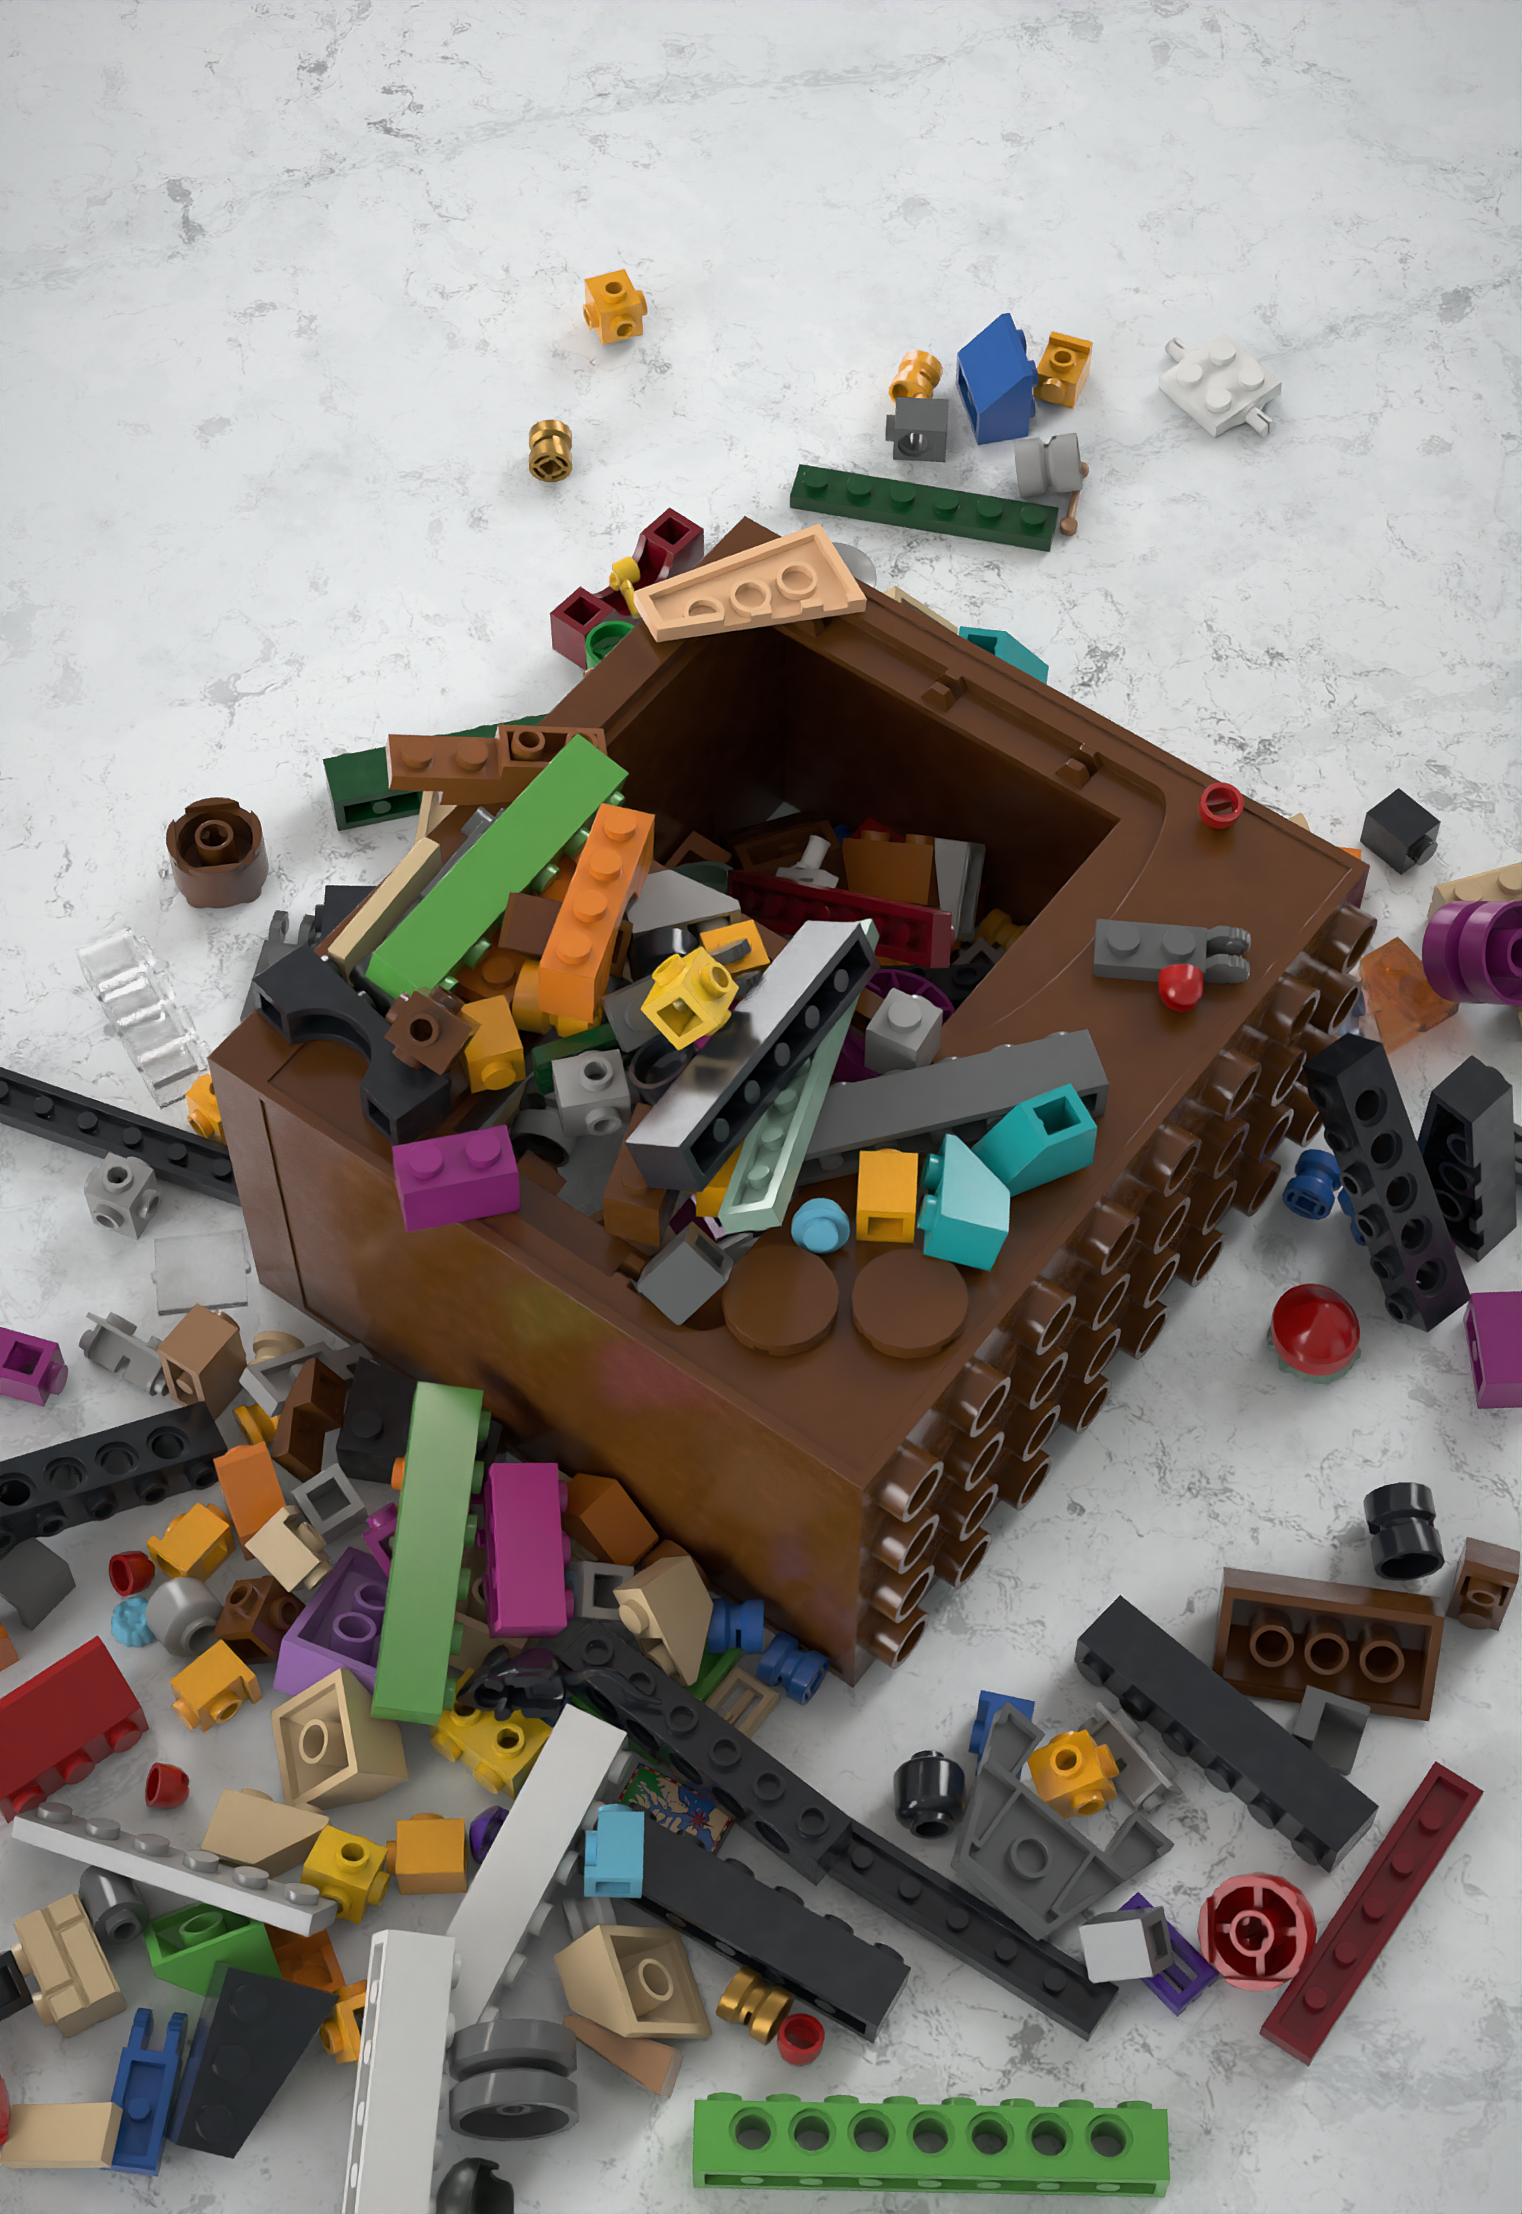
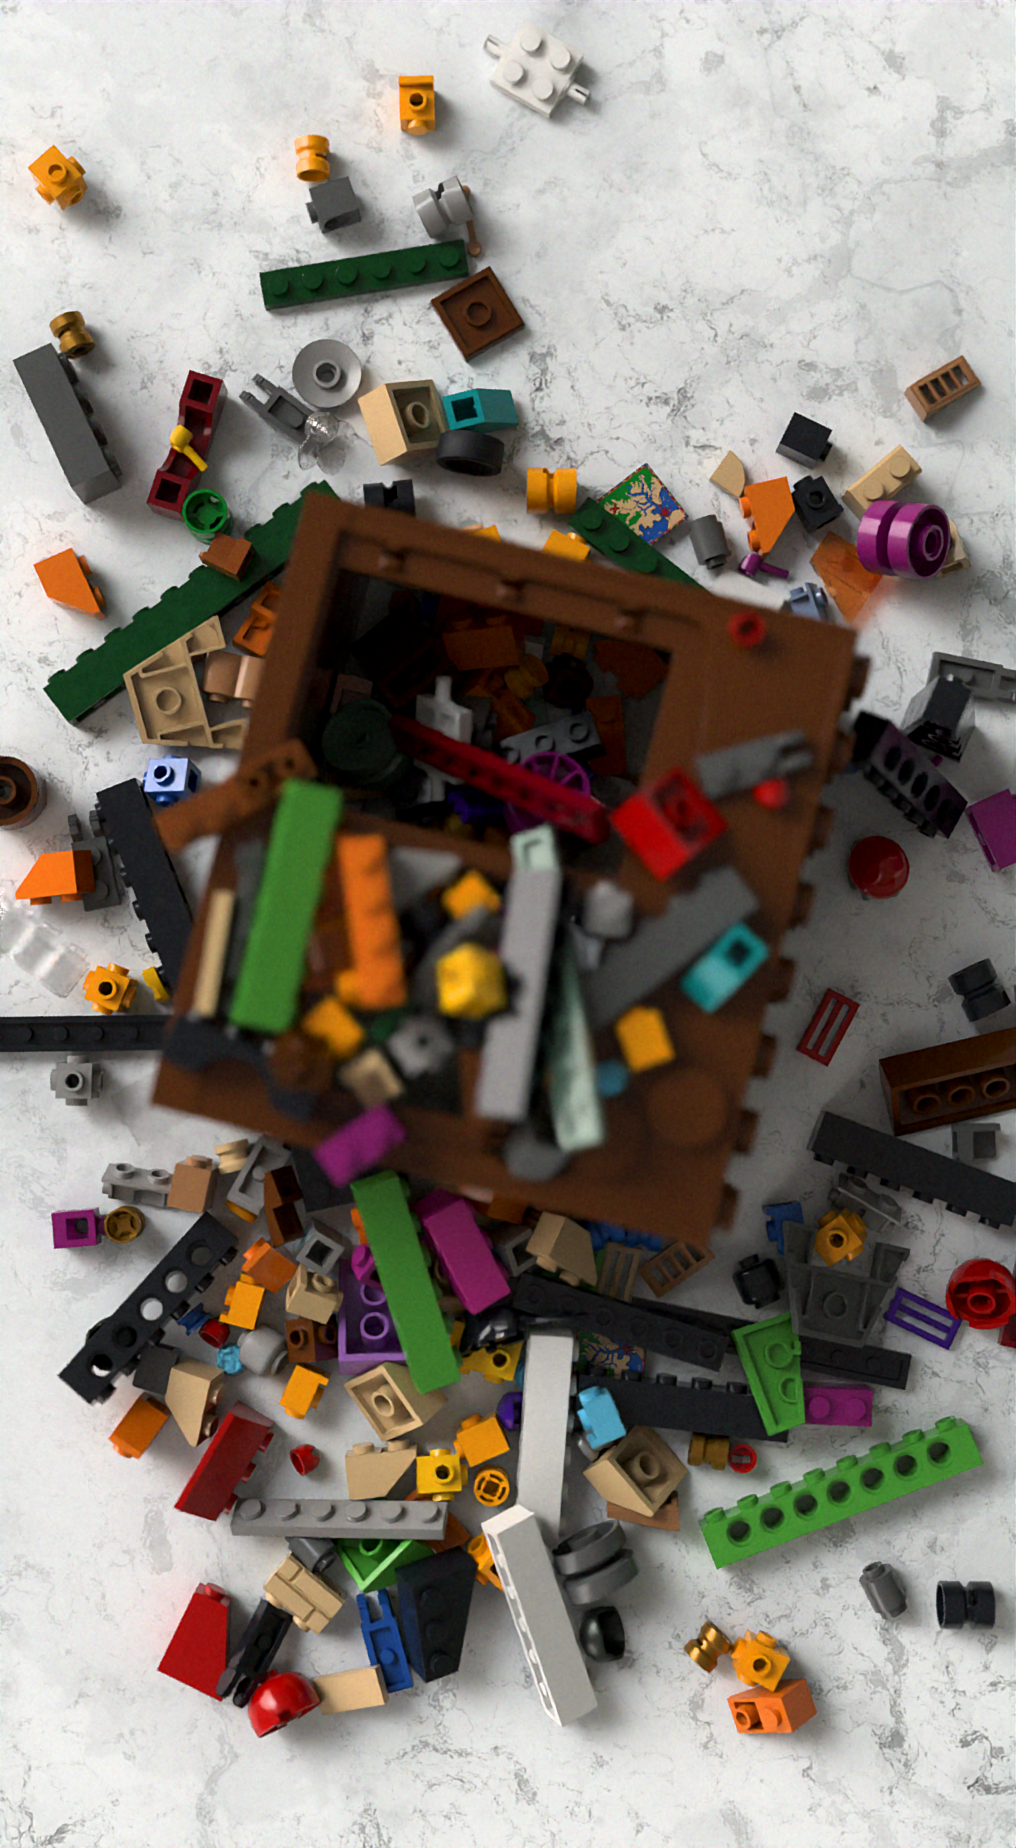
camera: 25 degrees left, 30 degrees up
light nougat wing [634,523,867,642] -> none
teal slope [917,1134,1010,1271] -> none
white slope [934,838,986,941] -> none
blue slope [955,313,1038,445] -> none
panel [1078,1906,1175,1983] -> none
none -> dark grey brick [12,343,123,505]
none -> orange slope [15,850,96,906]
none -> orange slope [33,548,107,620]
none -> pearl gold wheel [104,1205,145,1244]
none -> tan slope [165,1357,225,1447]
none -> blue bush [177,1302,213,1336]
none -> tan panel [341,1050,403,1111]
none -> reddish brown tile [430,266,525,363]
none -> light orange wheel [474,1463,509,1507]
none -> red slope [610,764,729,881]
none -> medium nougat slope [637,1240,716,1299]
none -> bright green wing [731,1311,805,1436]
none -> black brick [791,475,844,535]
none -> red tile [795,988,860,1067]
none -> magenta brick [803,1381,873,1427]

